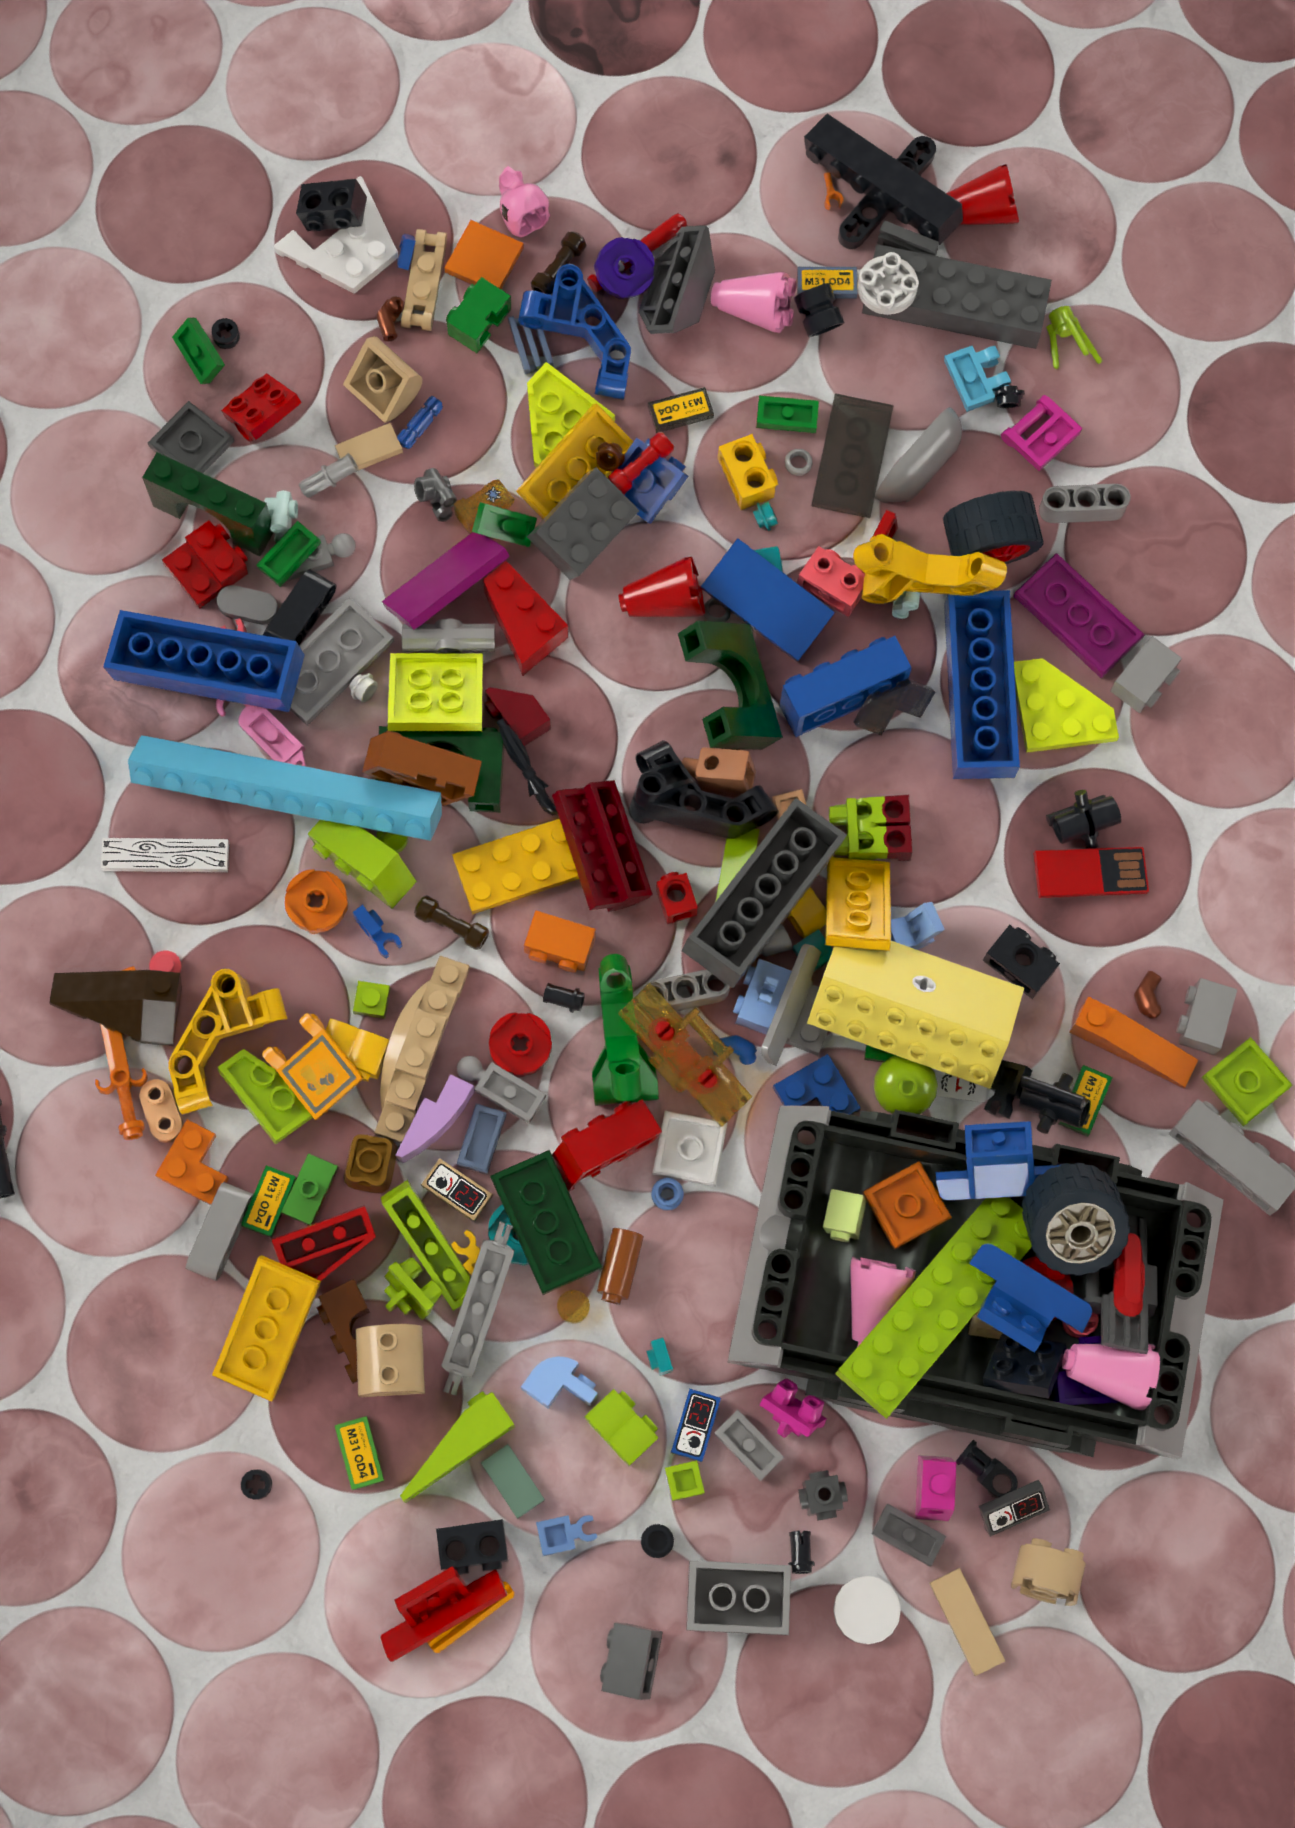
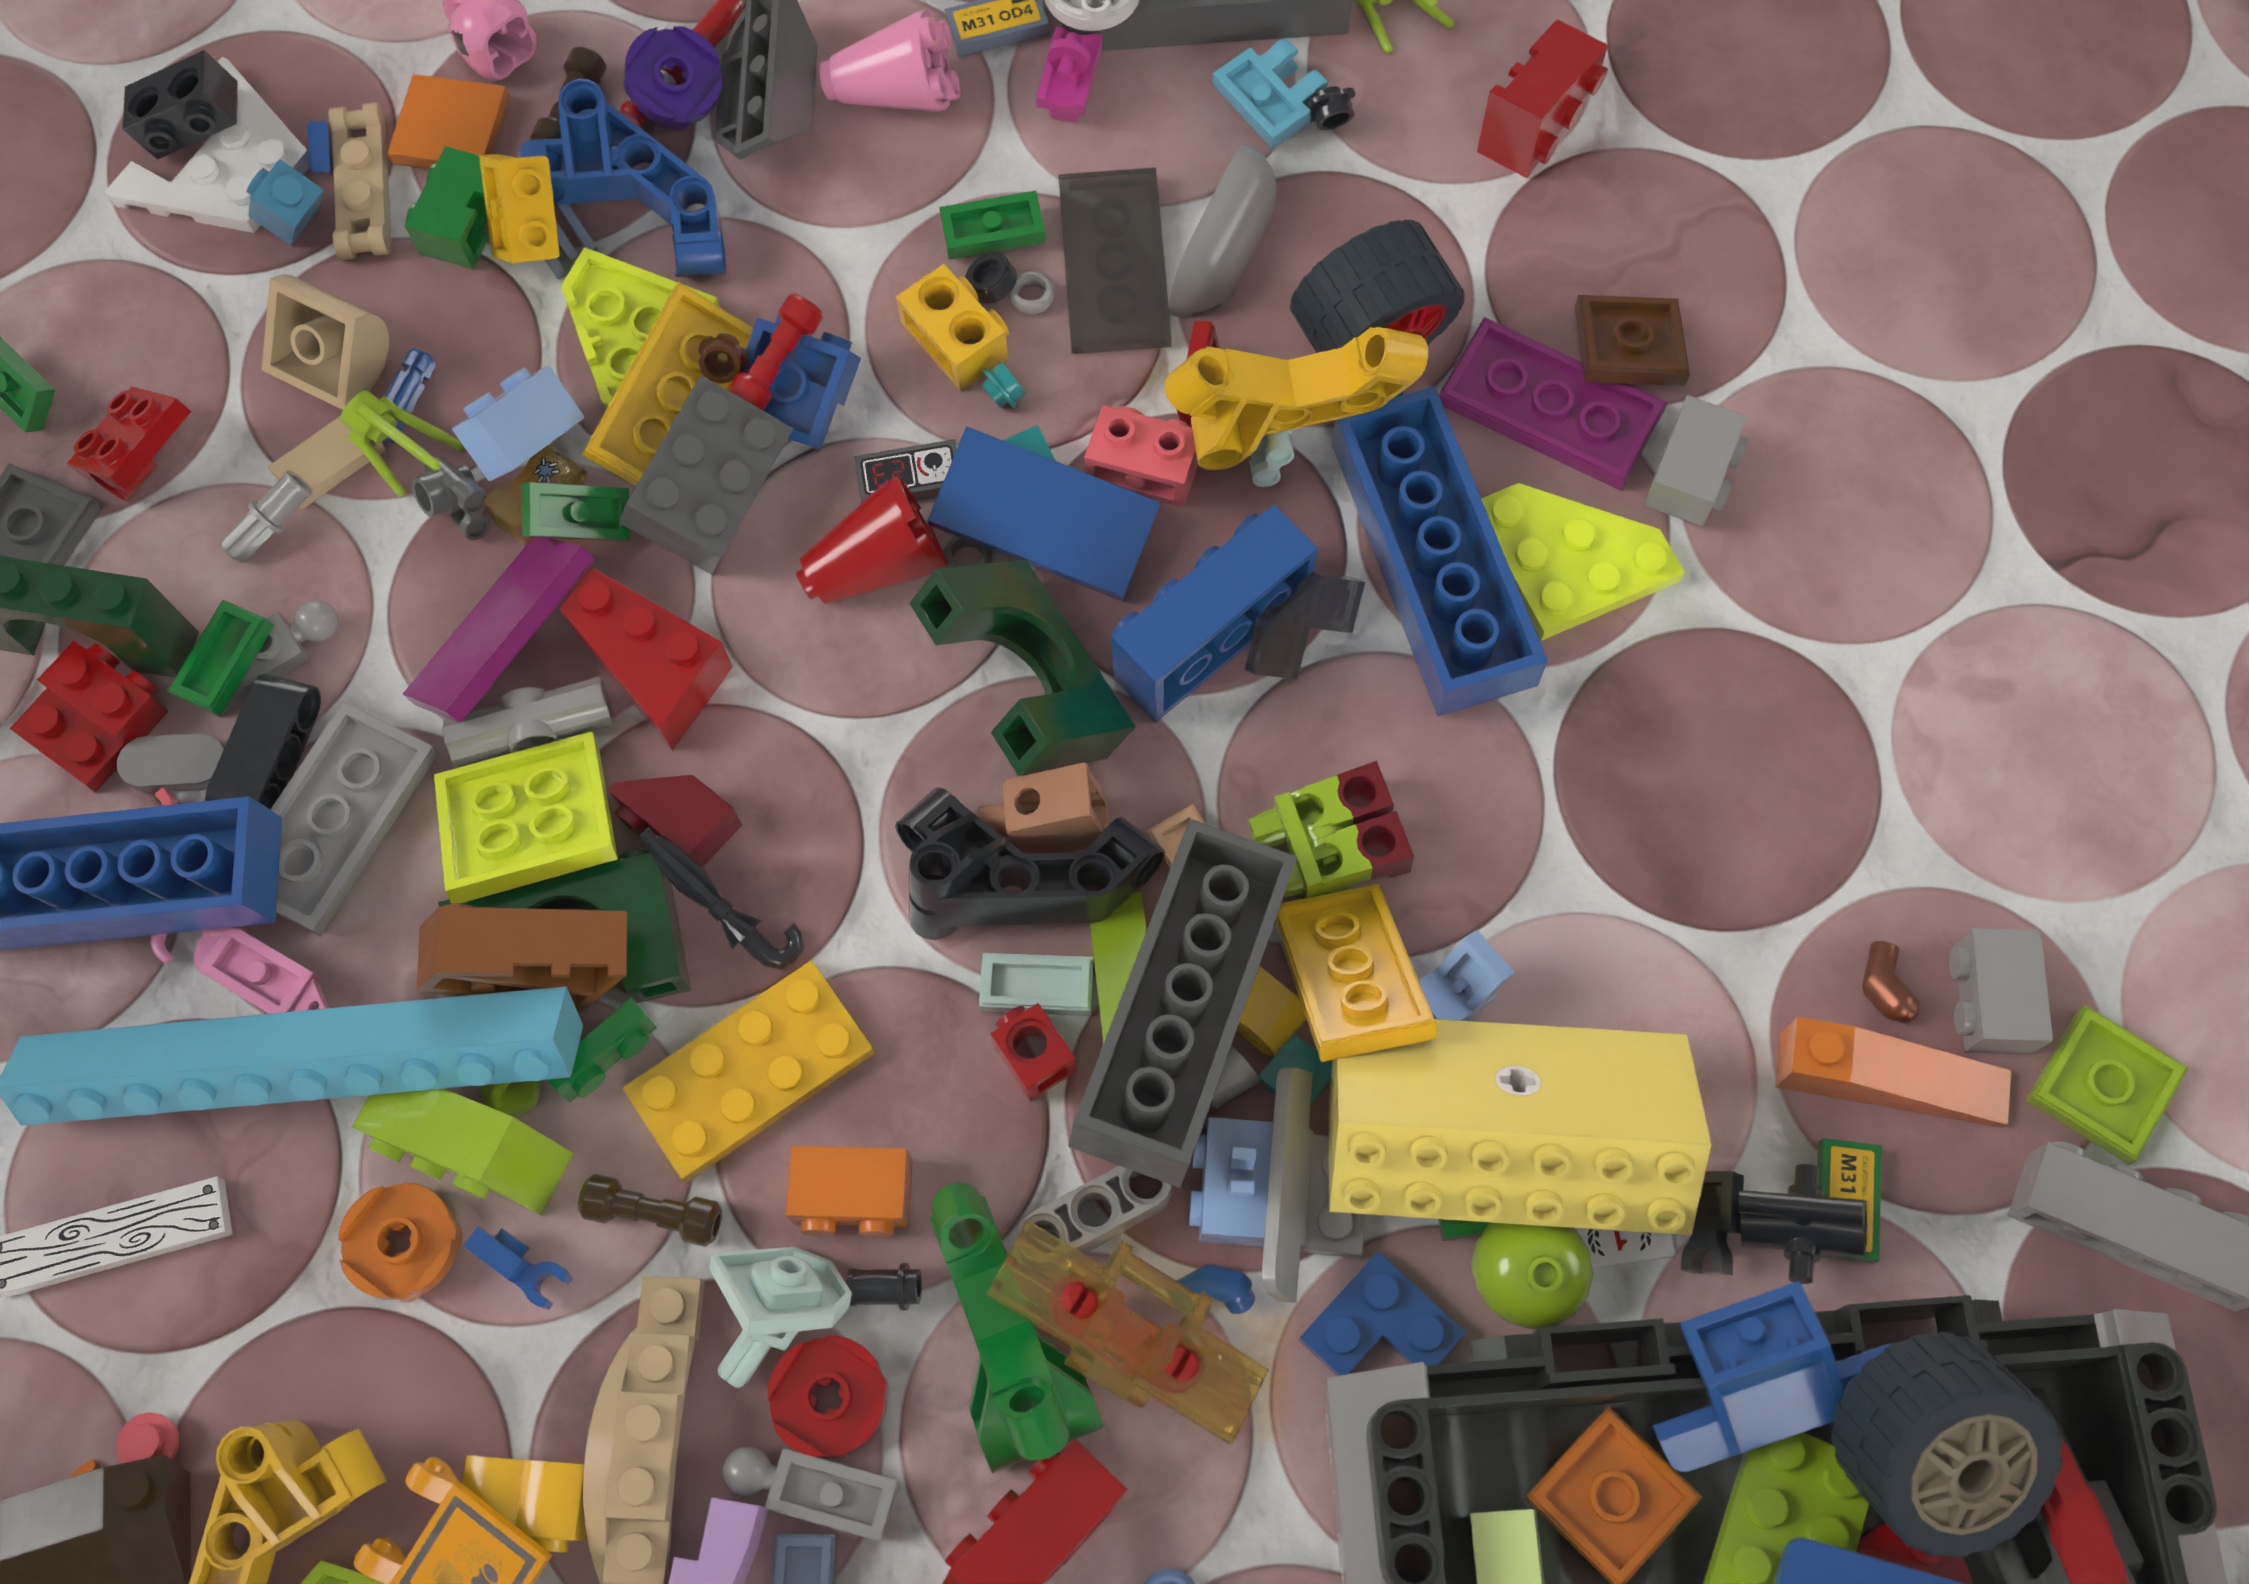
camera: 10 degrees left, 5 degrees down
black bush [212,318,240,349] -> none
light aqua plate [264,490,298,543] -> none
white plate [349,673,378,702] -> none
lime plate [353,981,390,1019] -> none
copper arm [376,296,404,341] -> none
dark red brick [552,780,653,912] -> none
tile [648,387,714,433] -> none
white tile [652,1111,727,1187] -> none
black wheel [794,283,845,337] -> none
black brick [983,925,1060,999] -> none
dark pink plate [1001,395,1082,471] -> none
red piece [1033,847,1149,898] -> none
light grey beam [1039,483,1131,523] -> none
black pin [1046,789,1121,849] -> none
none -> dark azure brick [246,159,324,246]
none -> lime plant [340,389,465,497]
none -> light blue brick [452,365,585,481]
none -> yellow bracket [479,154,559,263]
none -> green plate [546,998,657,1102]
none -> light aqua piece [709,1247,852,1388]
none -> tile [854,439,957,502]
none -> black tile [965,252,1017,304]
none -> light aqua tile [979,953,1094,1016]
none -> dark pink hips [1036,27,1103,122]
none -> red wedge [1477,19,1608,179]
none -> reddish brown plate [1575,295,1690,386]

